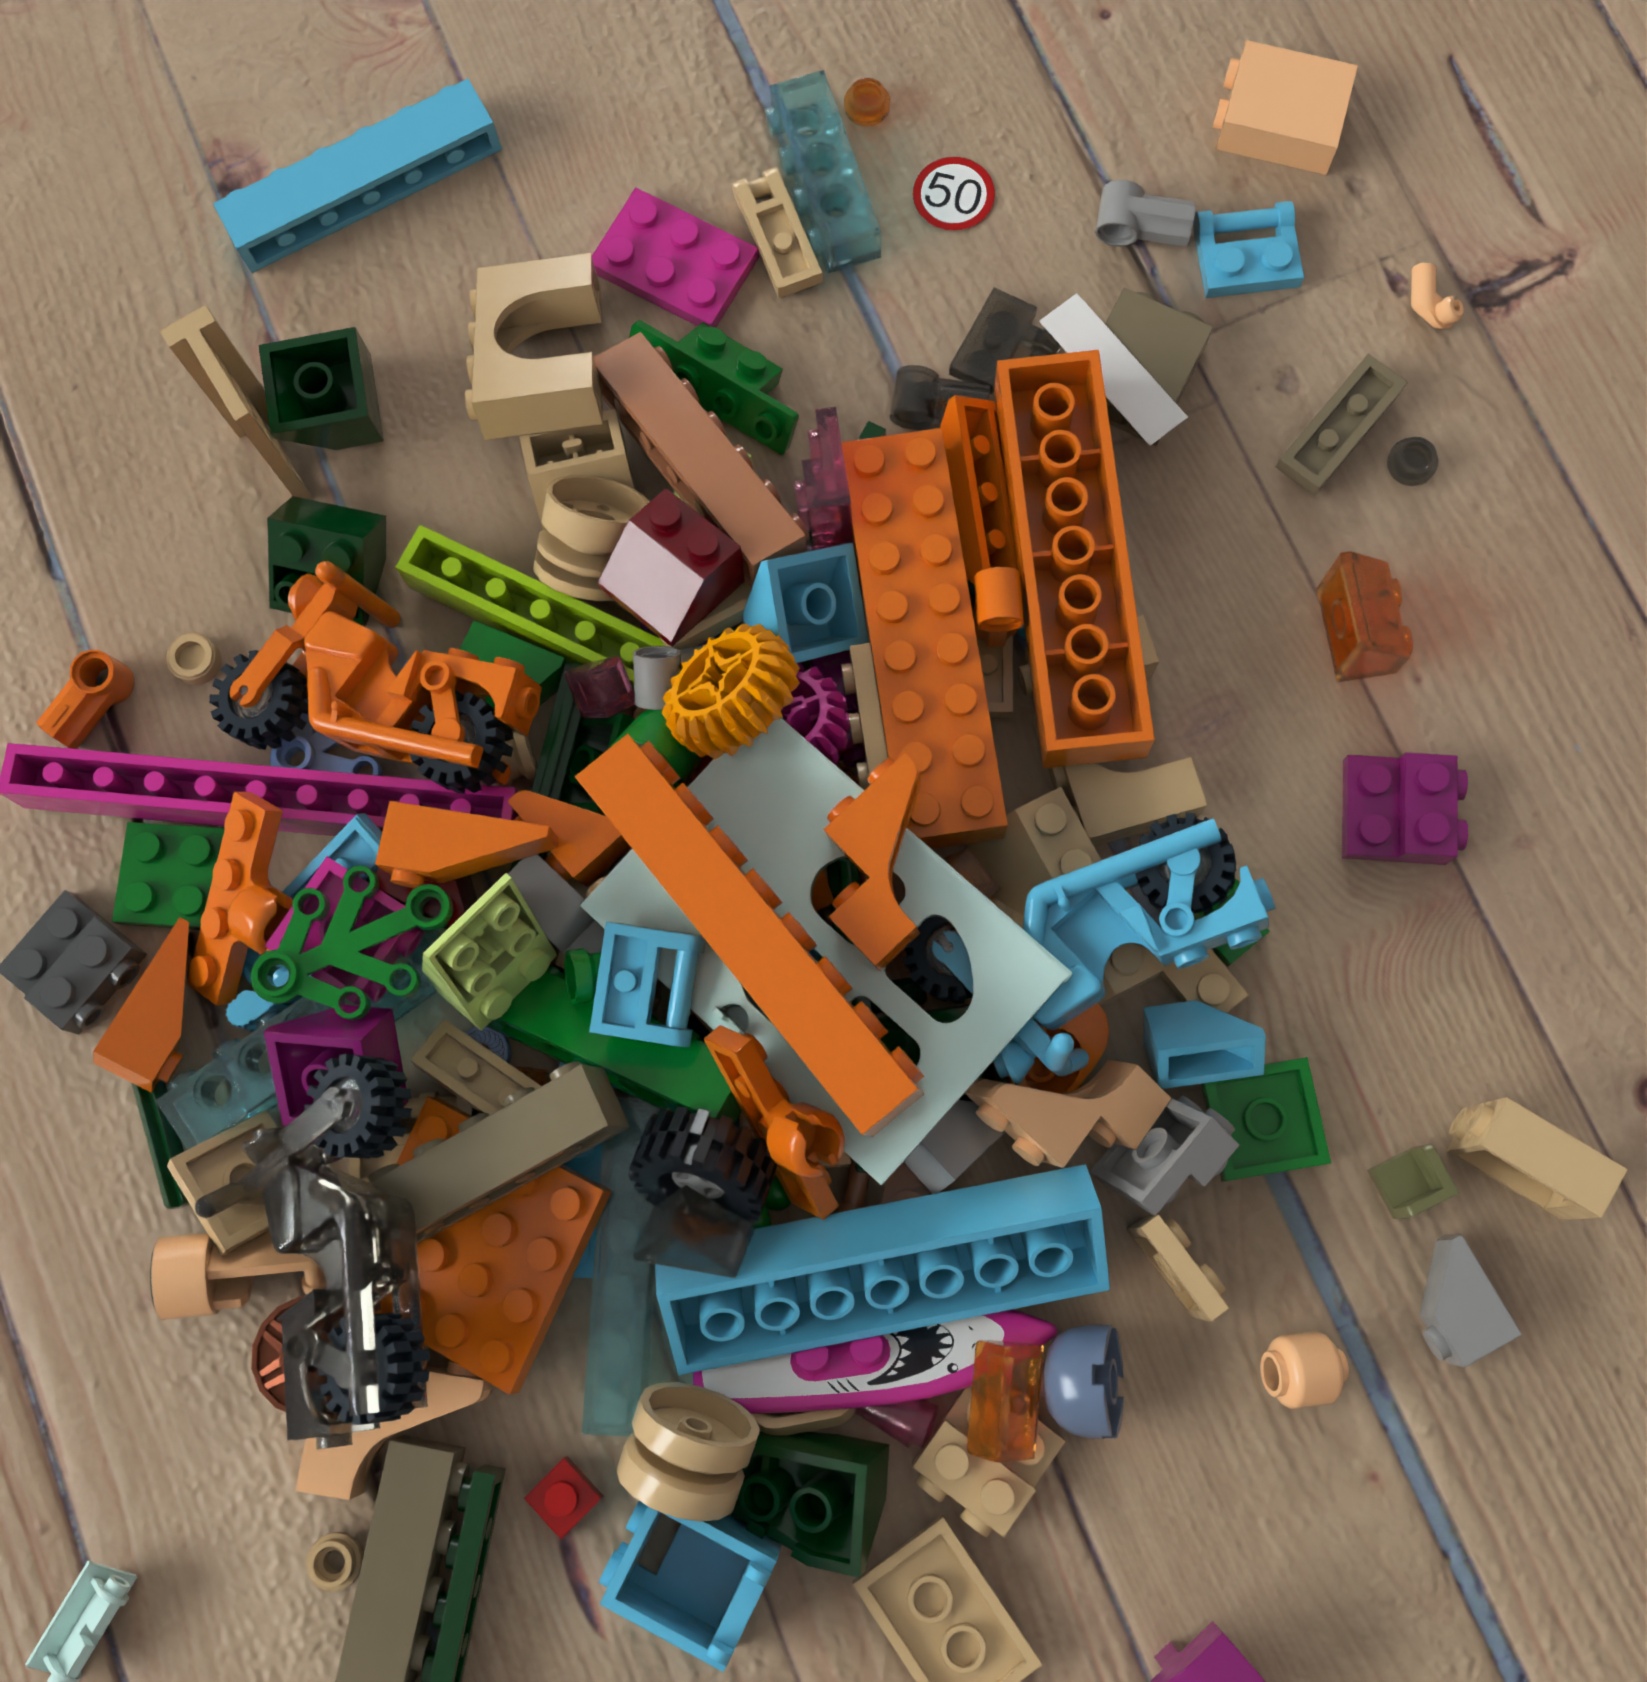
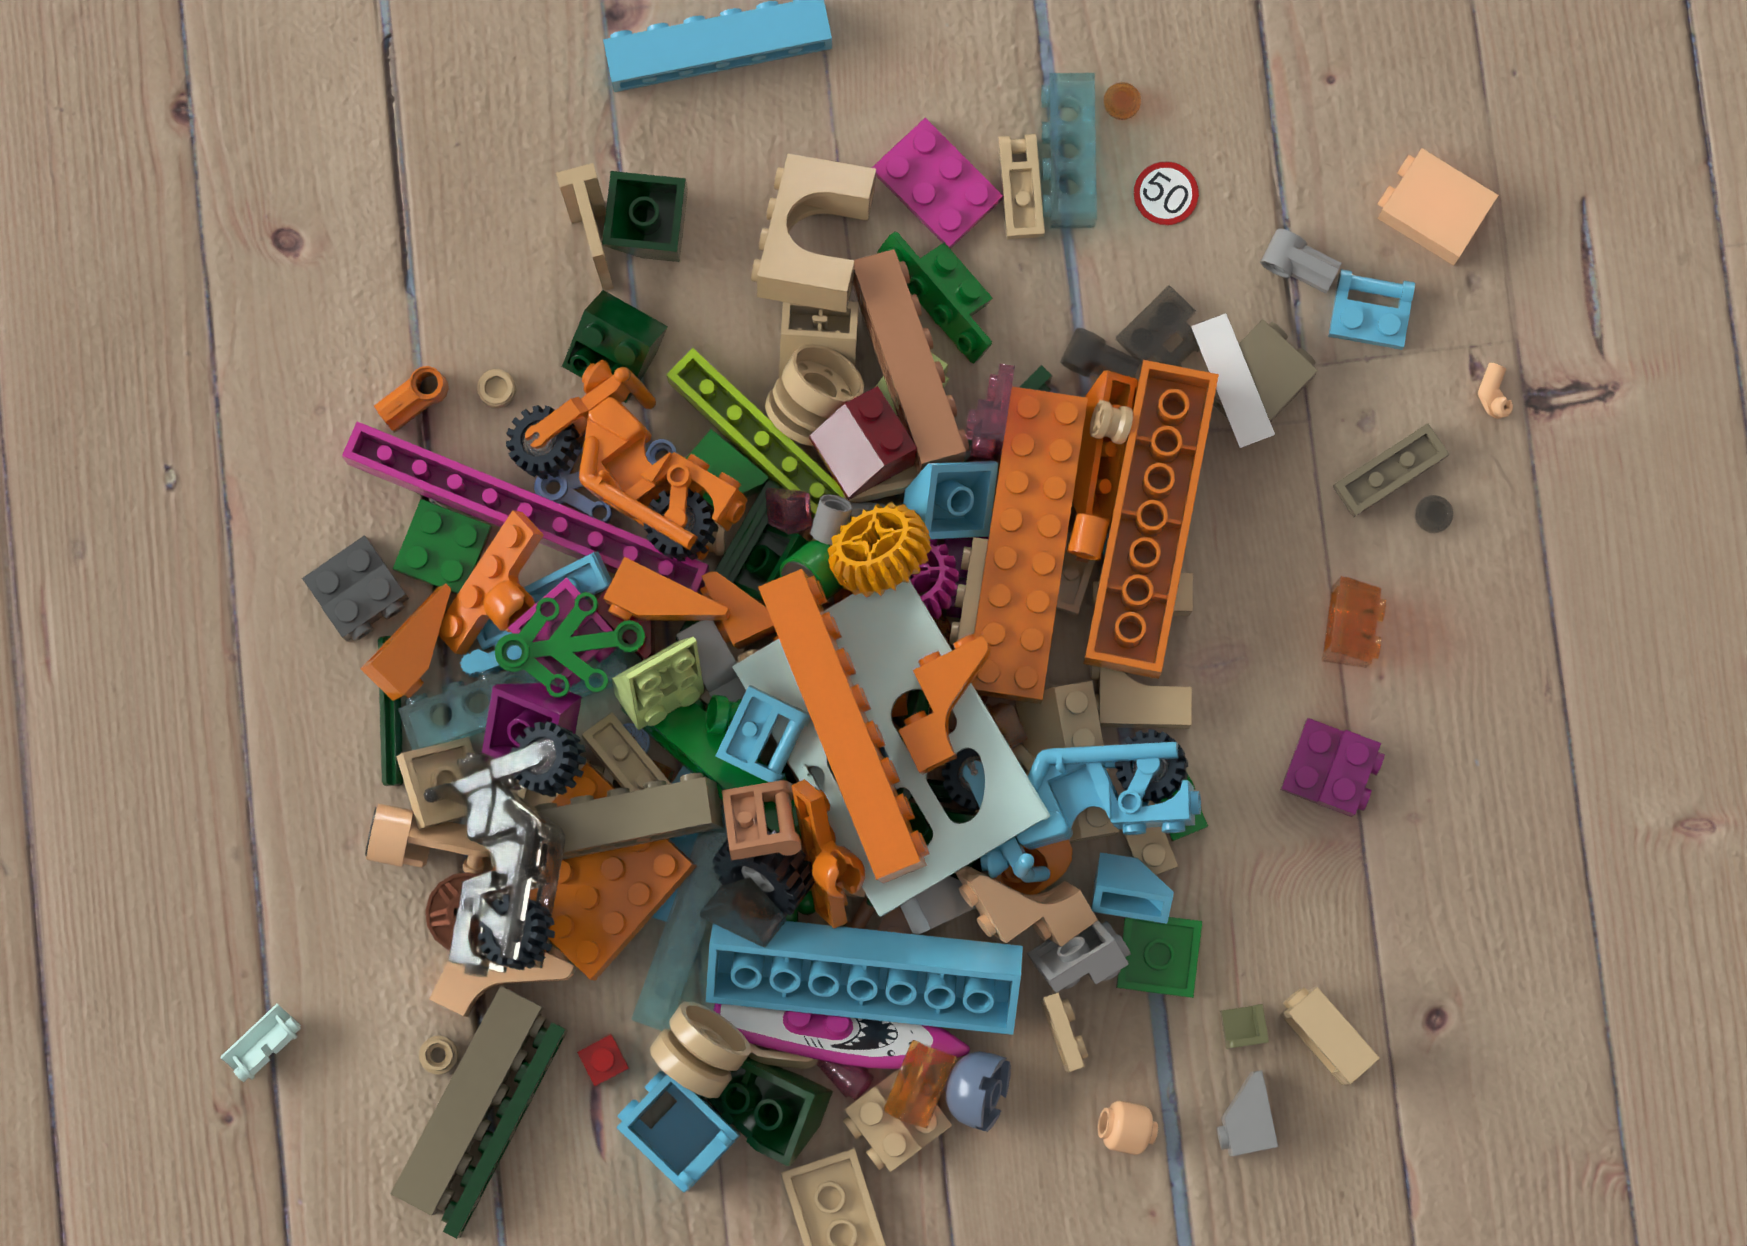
camera: 10 degrees right, 5 degrees up
none -> nougat plate [722,780,801,860]
none -> tan wheel [1090,400,1133,444]

